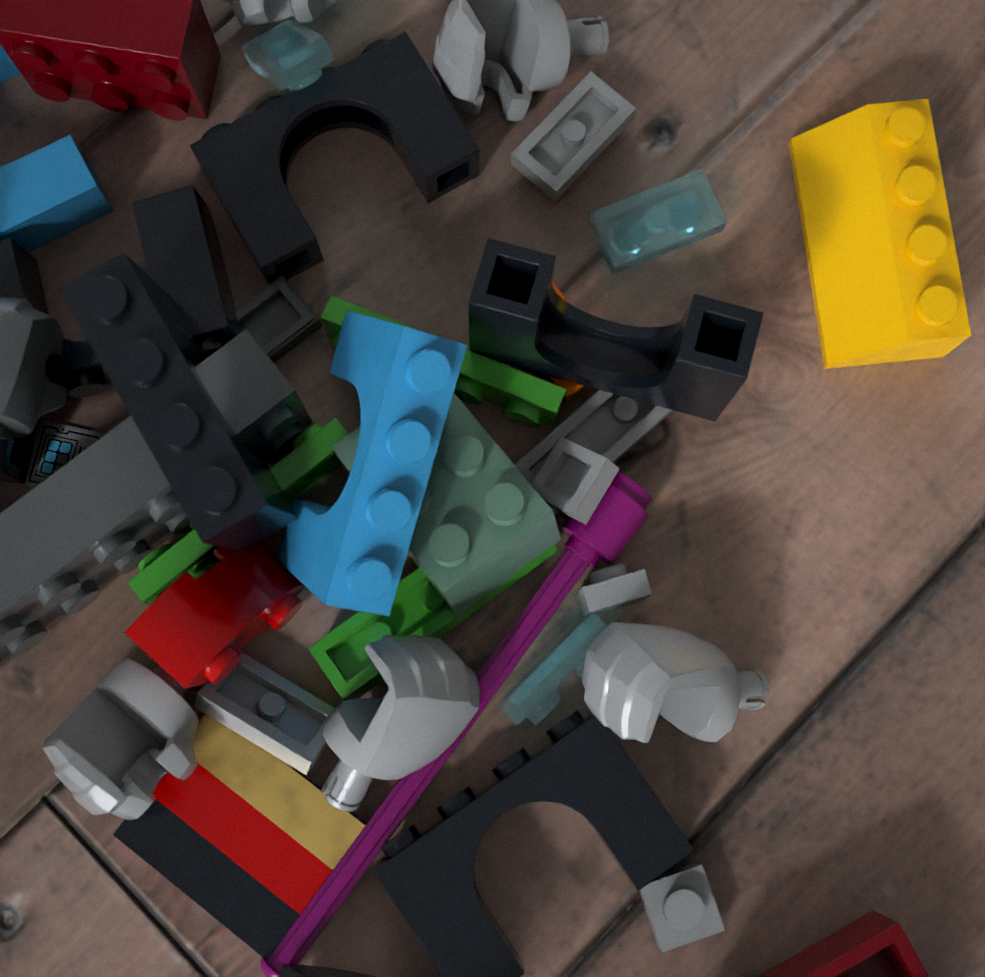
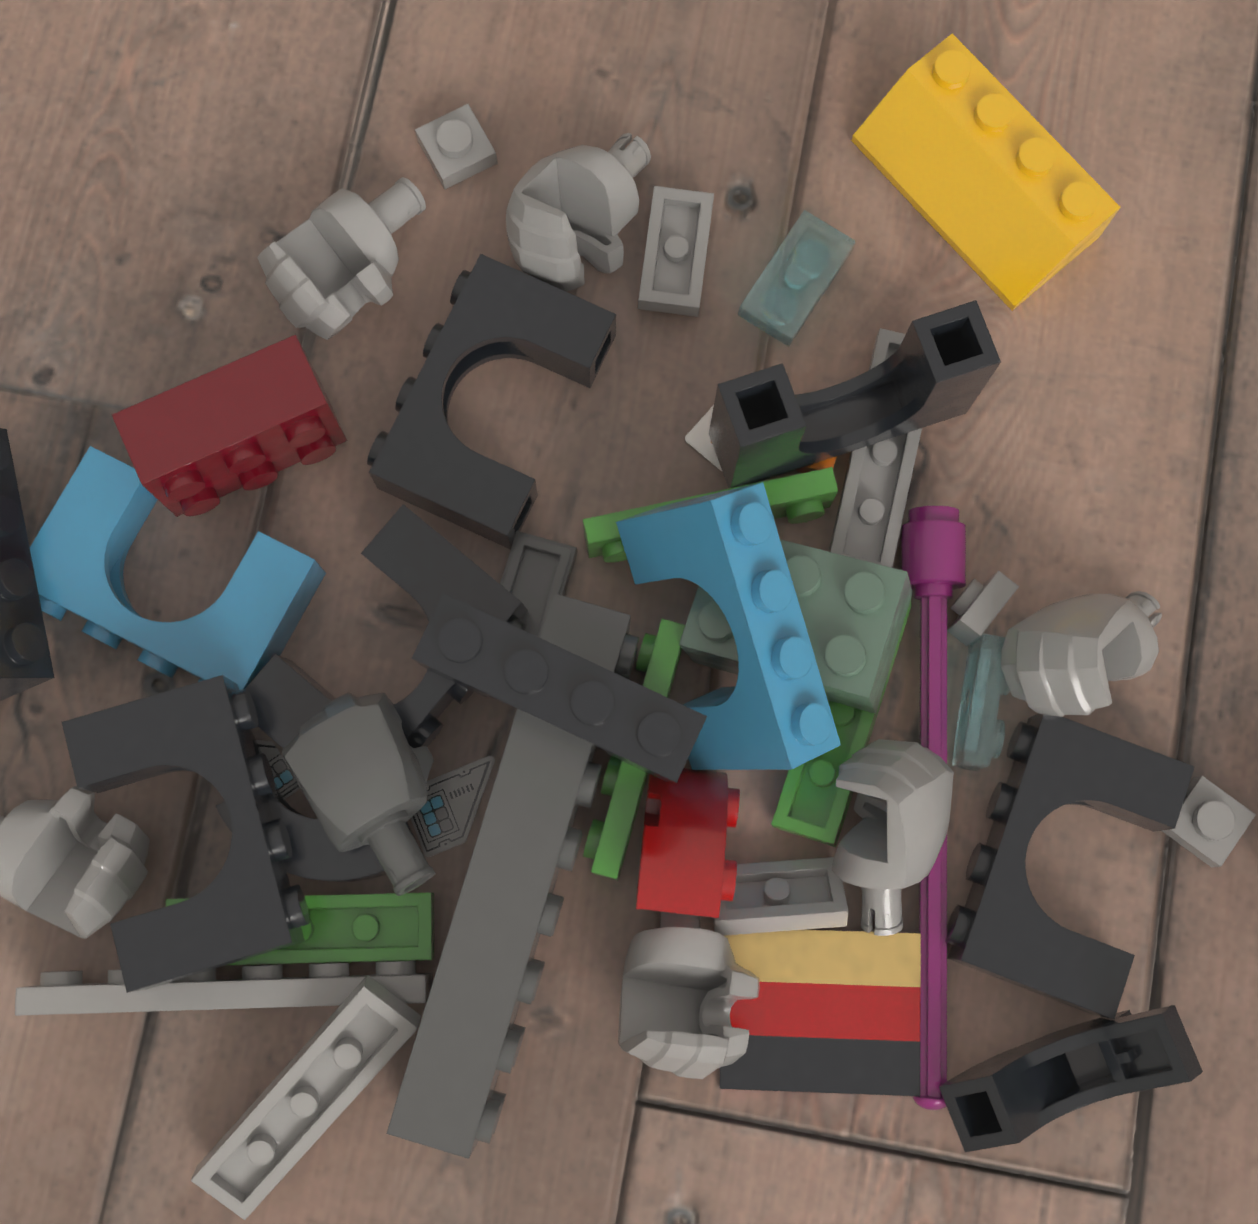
camera: 35 degrees left, 0 degrees up
clear light blue plate [241,18,335,91] -> none
light grey plate [531,436,620,525] -> none

